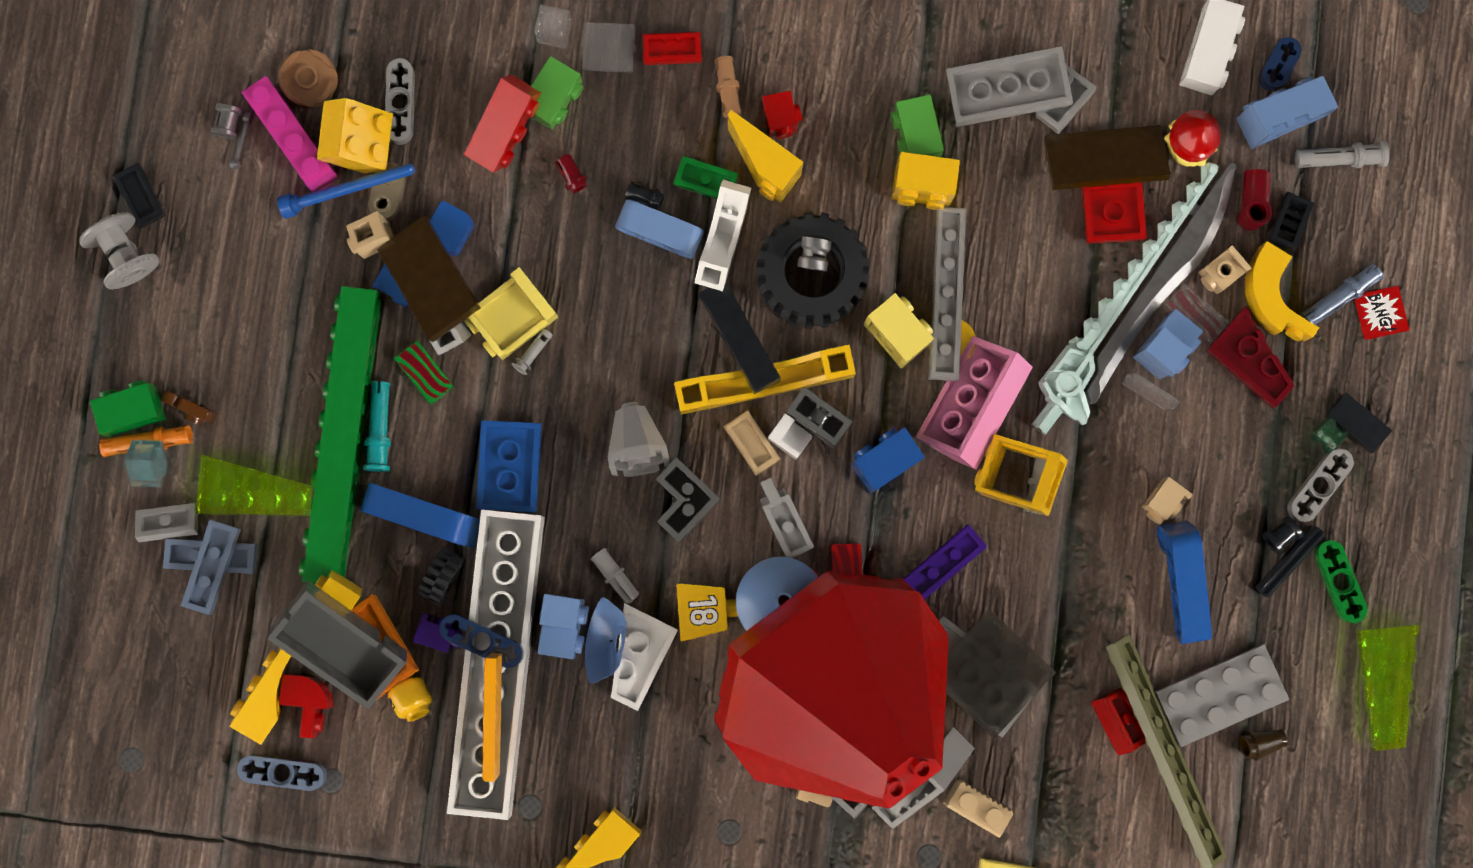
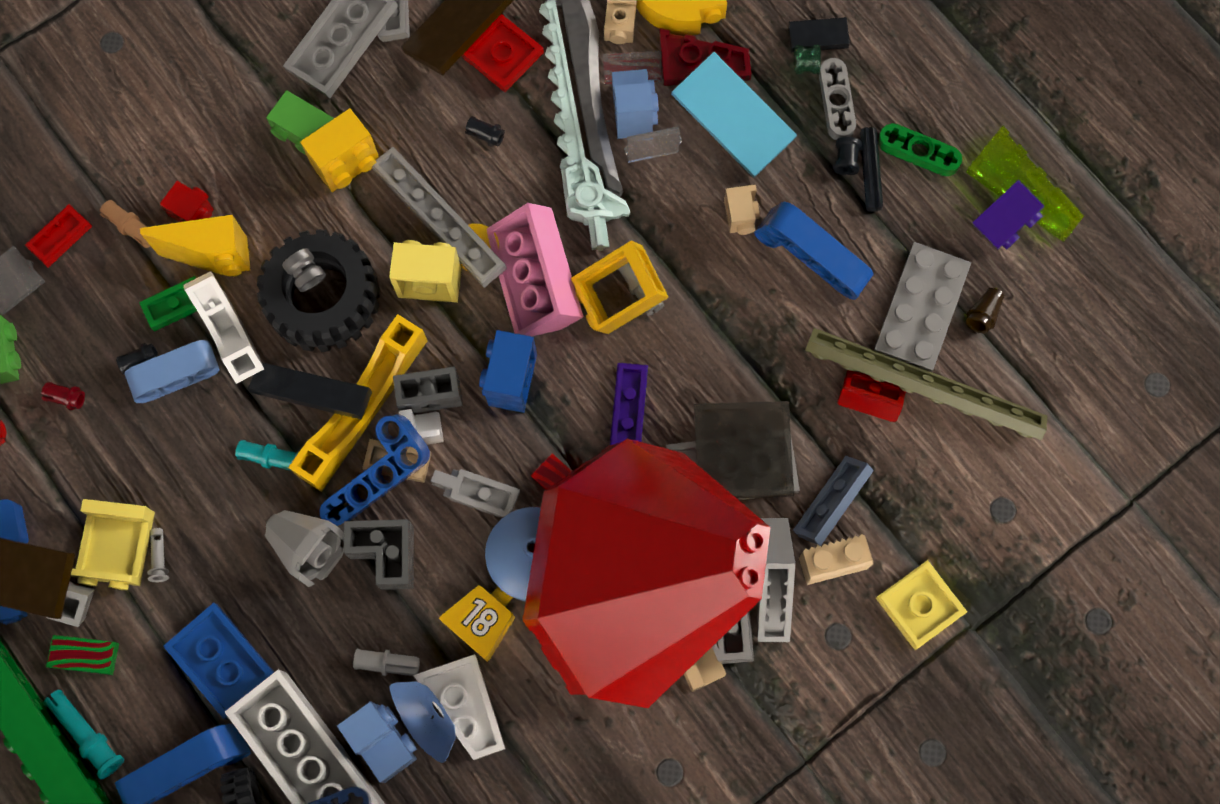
camera: 40 degrees left, 10 degrees down
none -> teal pin [235,440,298,471]
none -> blue beam [320,414,430,526]
none -> black pin [465,116,505,147]
none -> medium azure tile [671,52,797,178]
none -> sand blue plate [793,456,874,546]
none -> dark purple brick [972,180,1044,251]

